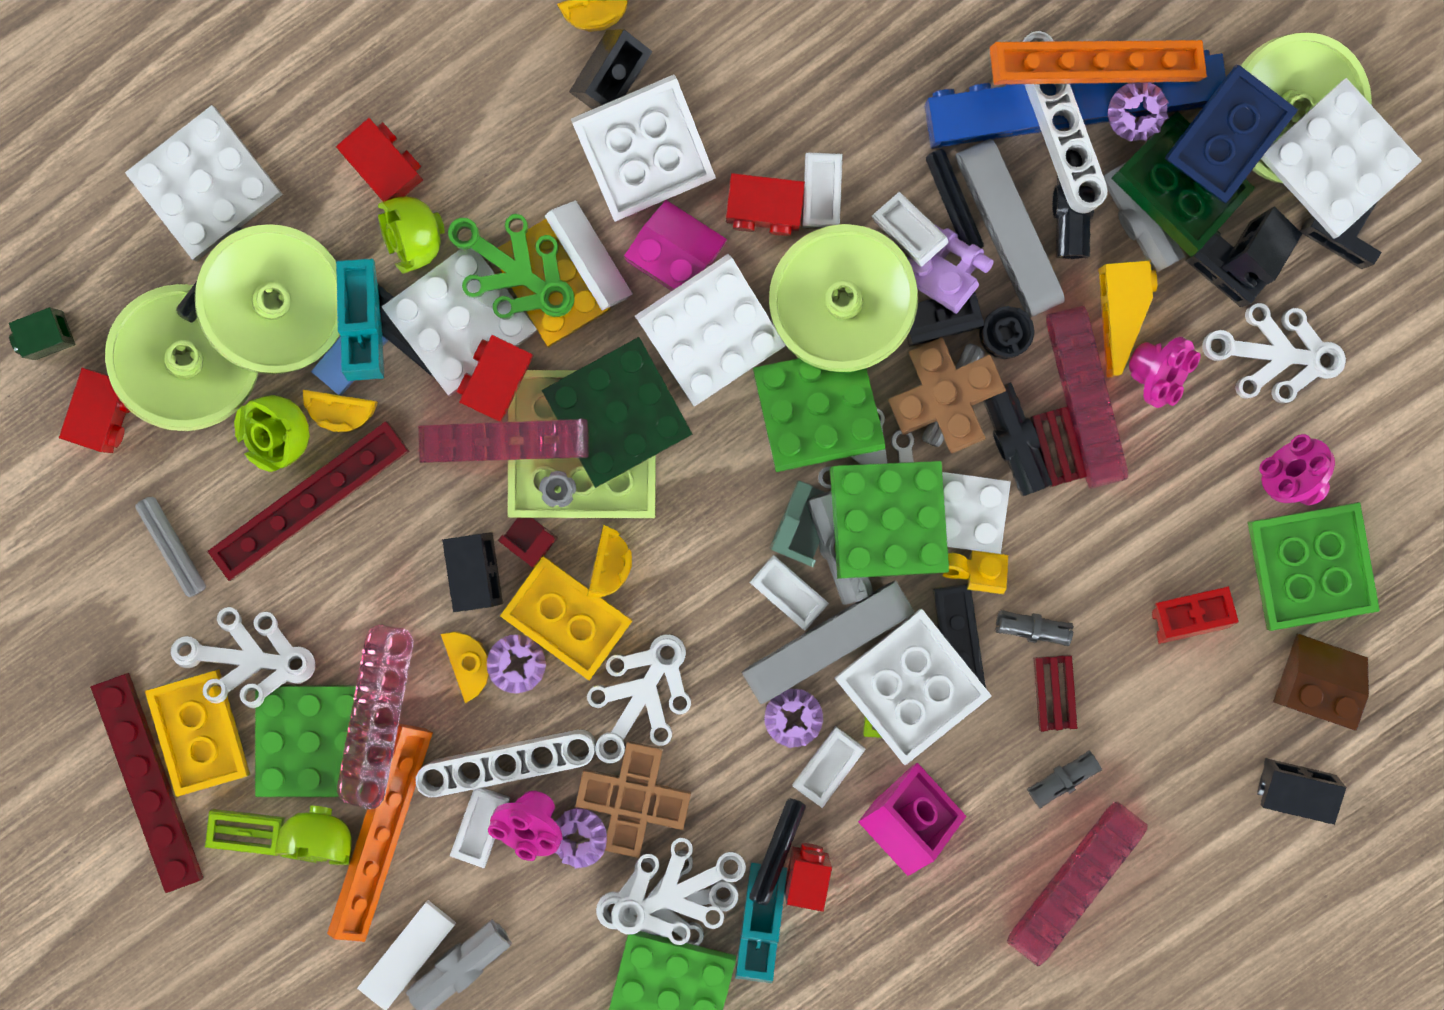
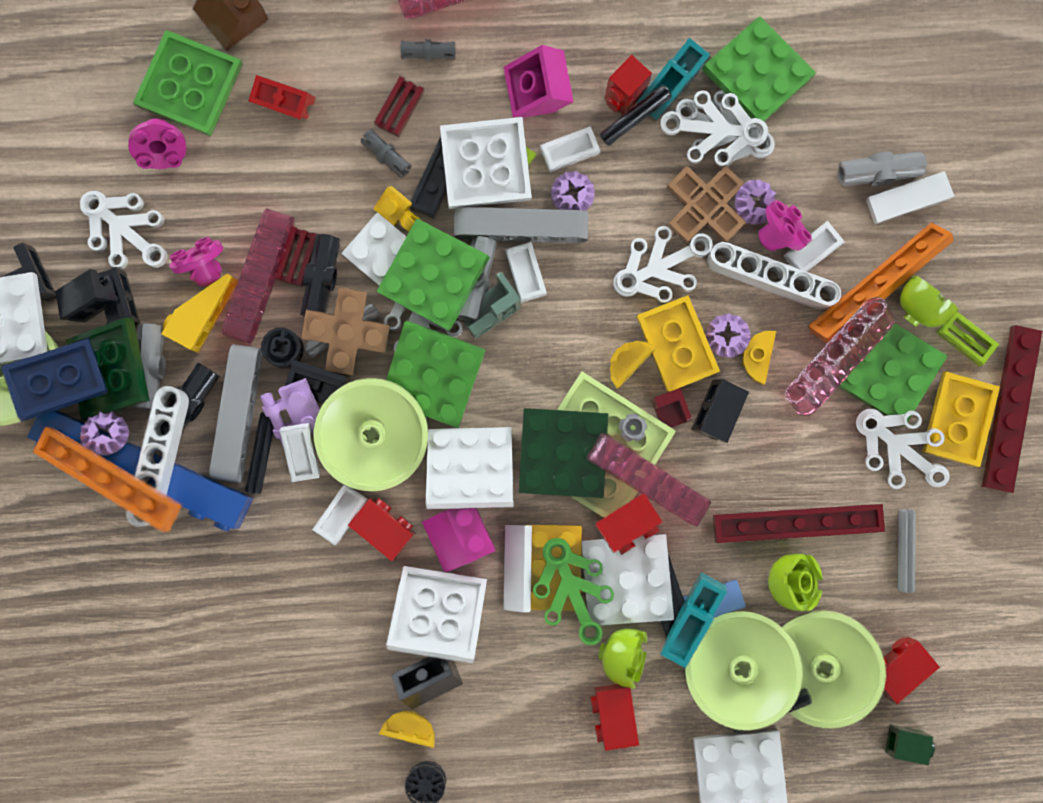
camera: 155 degrees left, 5 degrees down
yellow plate [303,390,378,432] -> none

